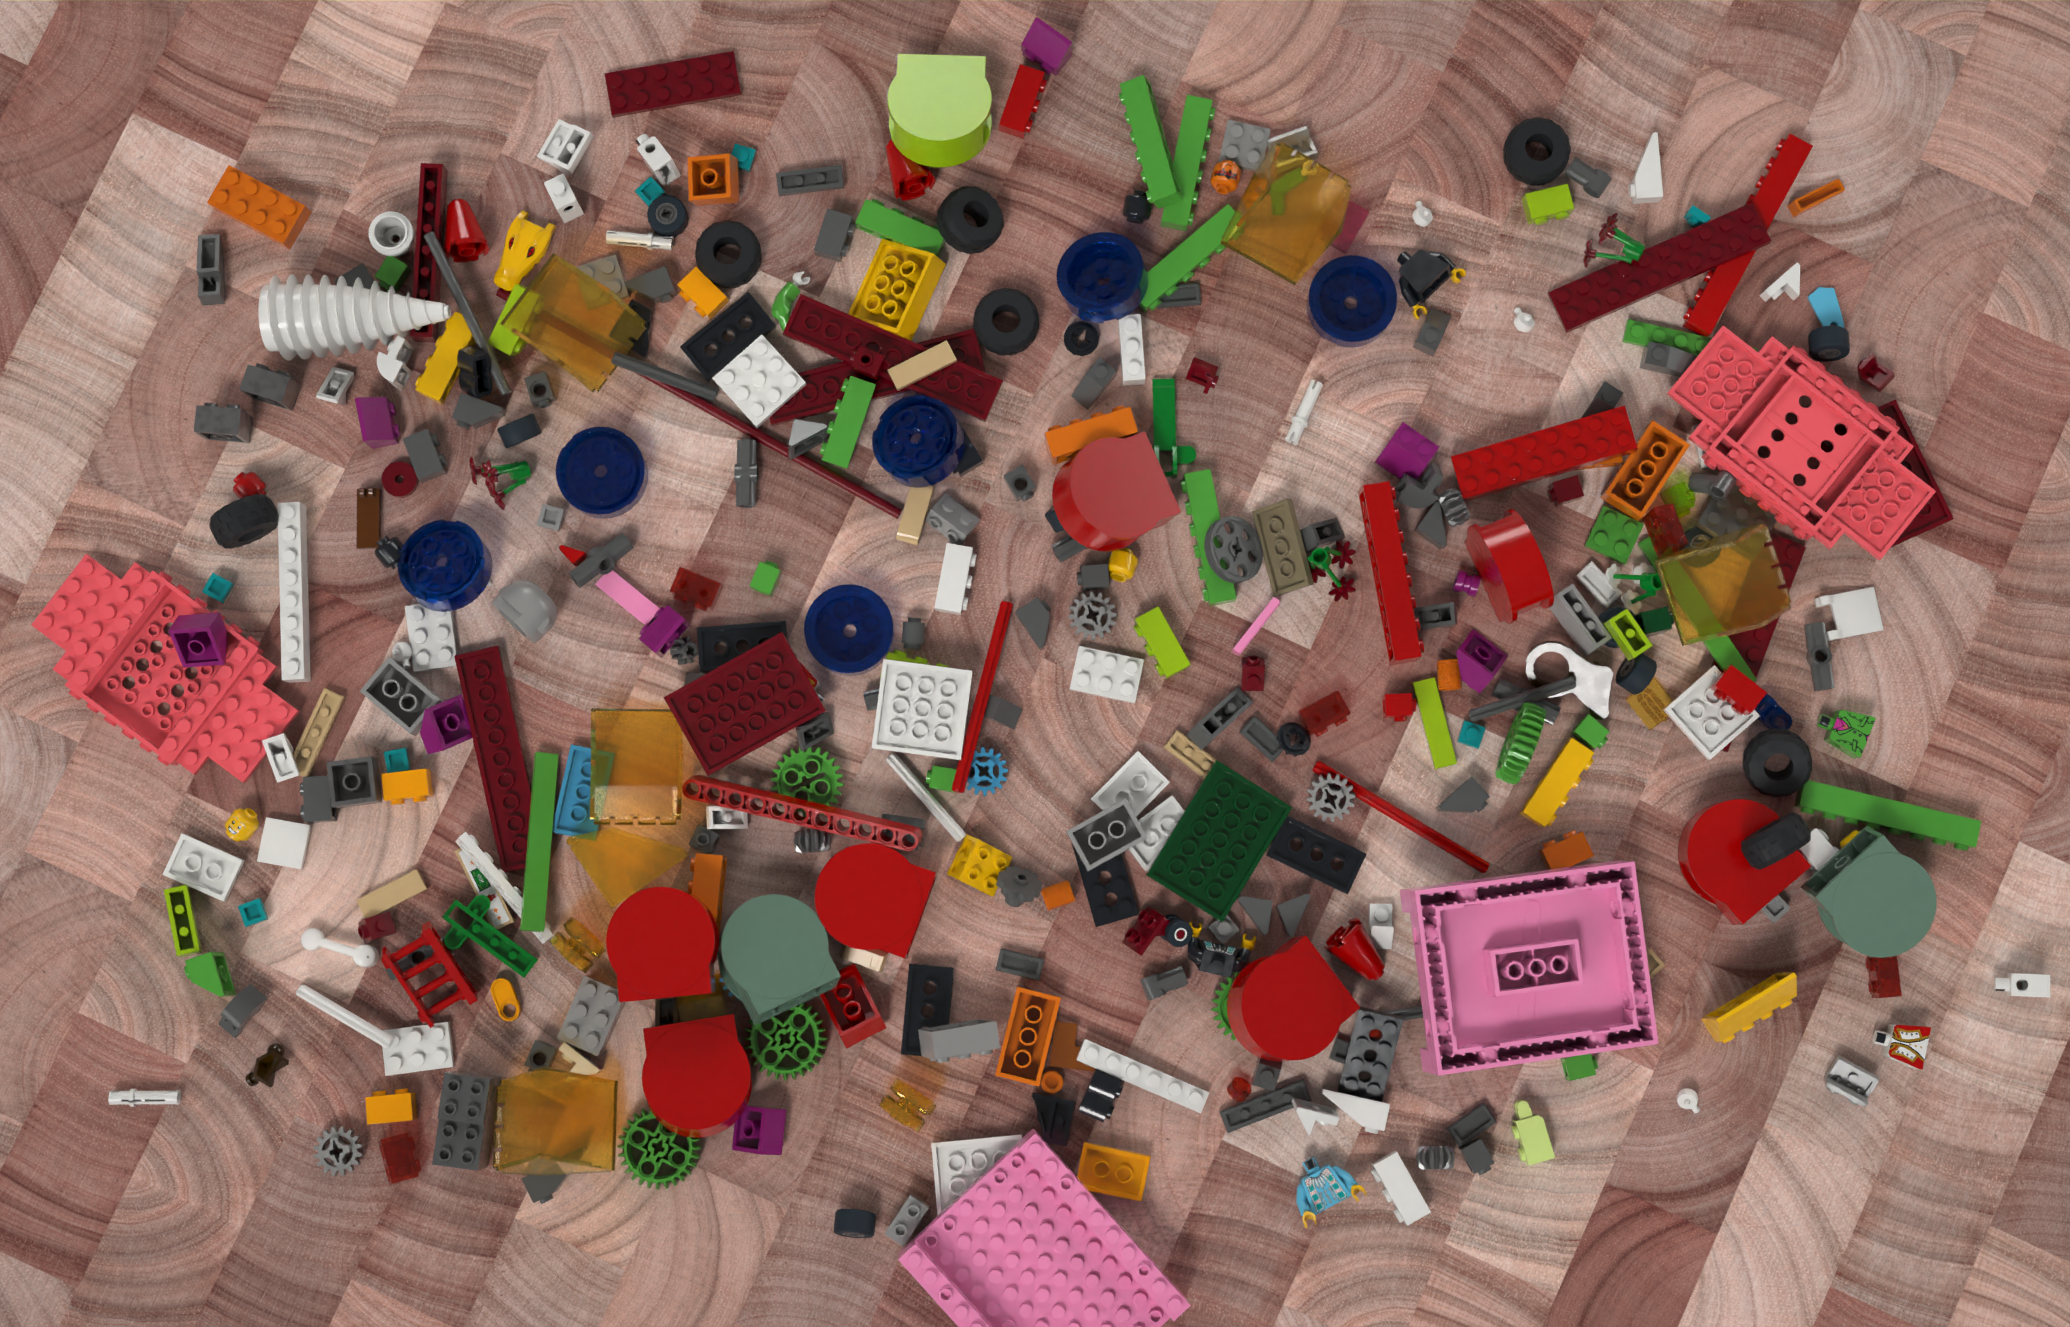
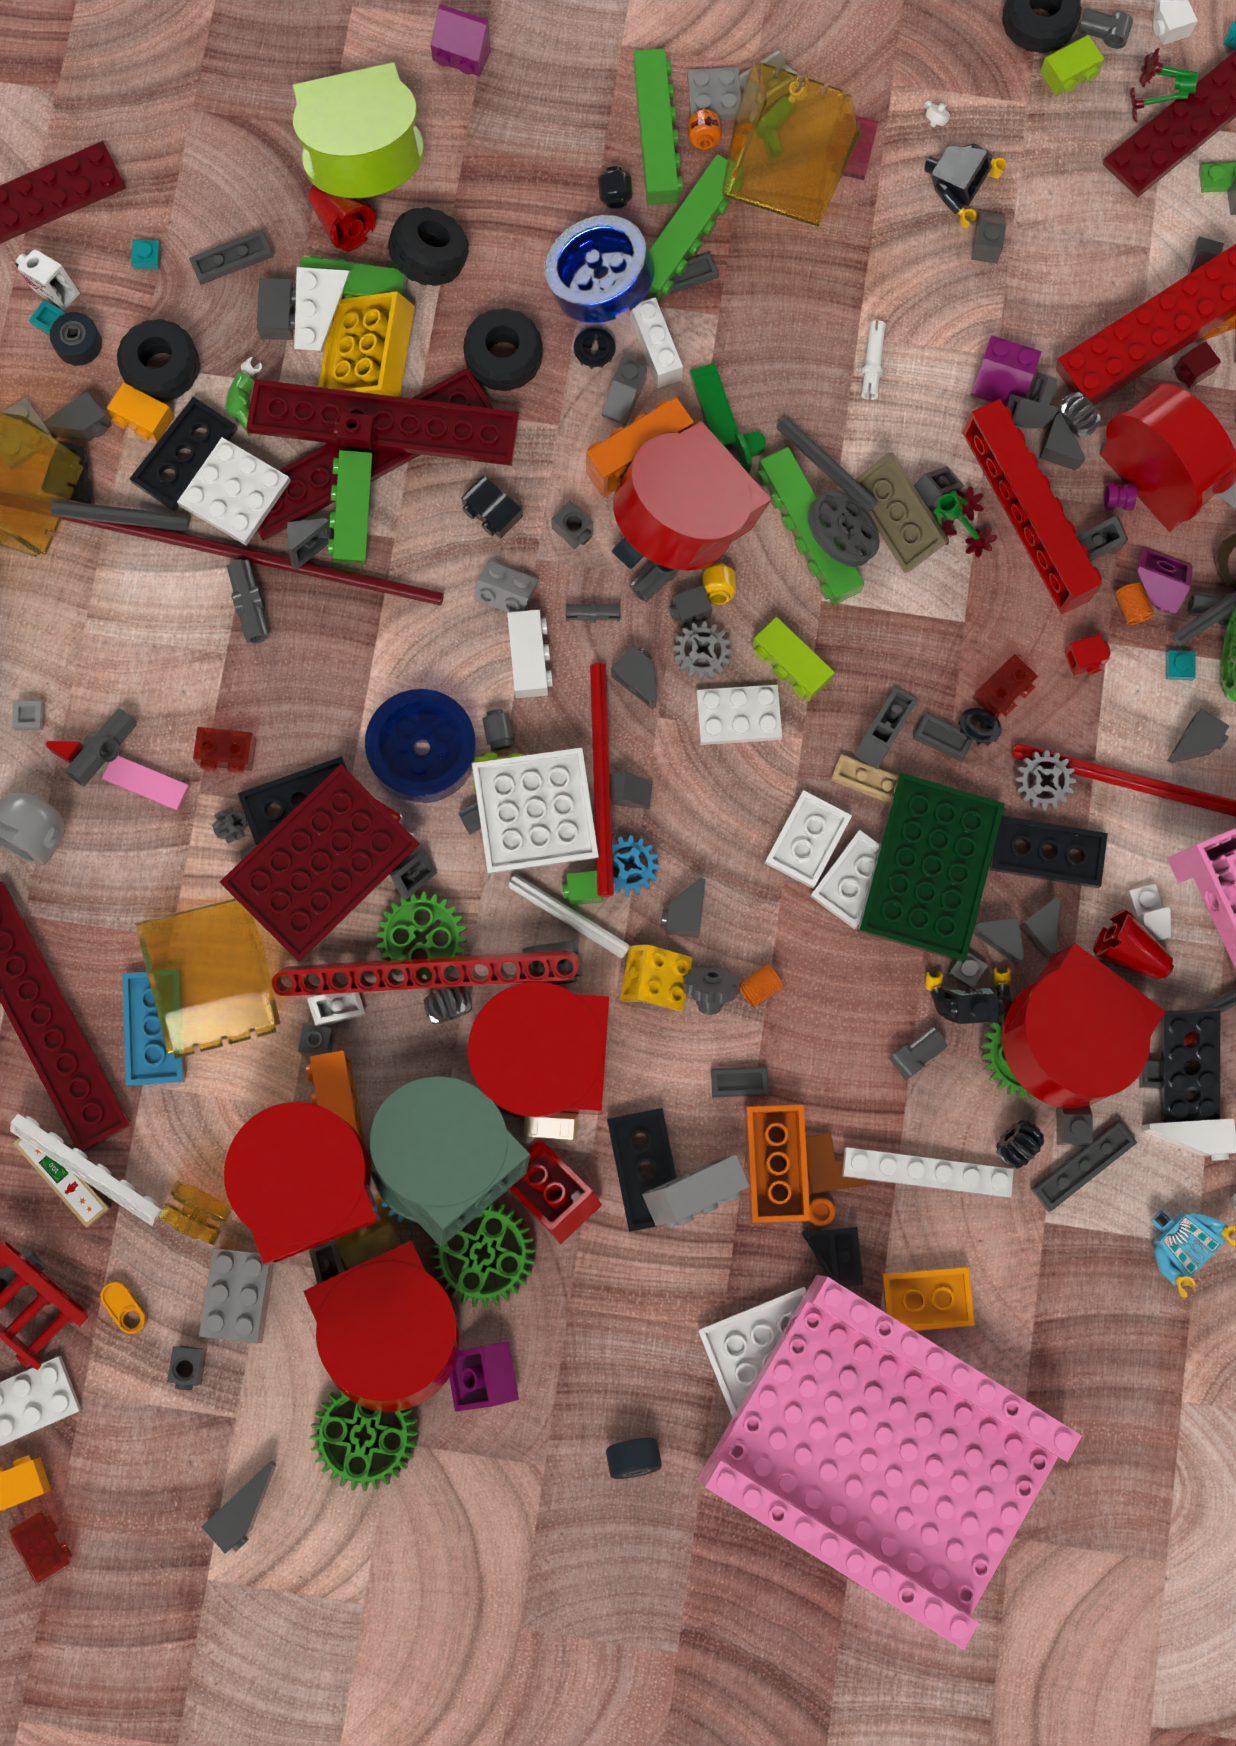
camera: 20 degrees left, 5 degrees down
dark grey piece [432,1071,501,1171] -> none
green piece [442,895,538,978] -> none
clear yellow windscreen [493,1067,618,1176] -> none
bright green tile [520,752,559,932] -> none
clear blue brick [556,427,648,519] -> none
white slope [559,1042,603,1078] -> none
clear yellow windscreen [566,828,689,908] -> none
white pin [606,230,674,250] -> none
magenta slope [639,605,690,658] -> none
orange brick [687,153,739,206] -> none
bright green brick [750,560,782,597] -> none
clear blue brick [872,395,965,488] -> none
clear yellow wheel [878,1078,937,1132] -> none
light grey brick [885,1194,930,1246] -> none
tan tile [887,340,957,391] -> none
tan beam [896,479,935,546] -> none
red brick [999,64,1047,139] -> none
light grey brick [1066,799,1148,872] -> none
black plate [1072,844,1139,927] -> none
black brick [1078,1069,1124,1122] -> none
bright green brick [1119,75,1183,209] -> none
dark red plate [1122,906,1193,956] -> none
dark red bracket [1185,357,1219,394] -> none
clear red tile [1227,1077,1252,1102] -> none
bright pink tile [1232,597,1280,656] -> none
dark red bracket [1241,655,1265,691] -> none
white slope [1291,1098,1339,1136] -> none
clear blue brick [1306,255,1397,348] -> none
lime tile [1412,677,1457,769] -> none
white piece [1514,307,1535,333] -> none
none -> white wing [294,267,351,351]
none -> dark grey pin [566,601,621,623]
none -> dark grey slope [661,878,705,938]
none -> dark grey axle [777,418,878,512]
none -> black gear [996,1119,1044,1169]

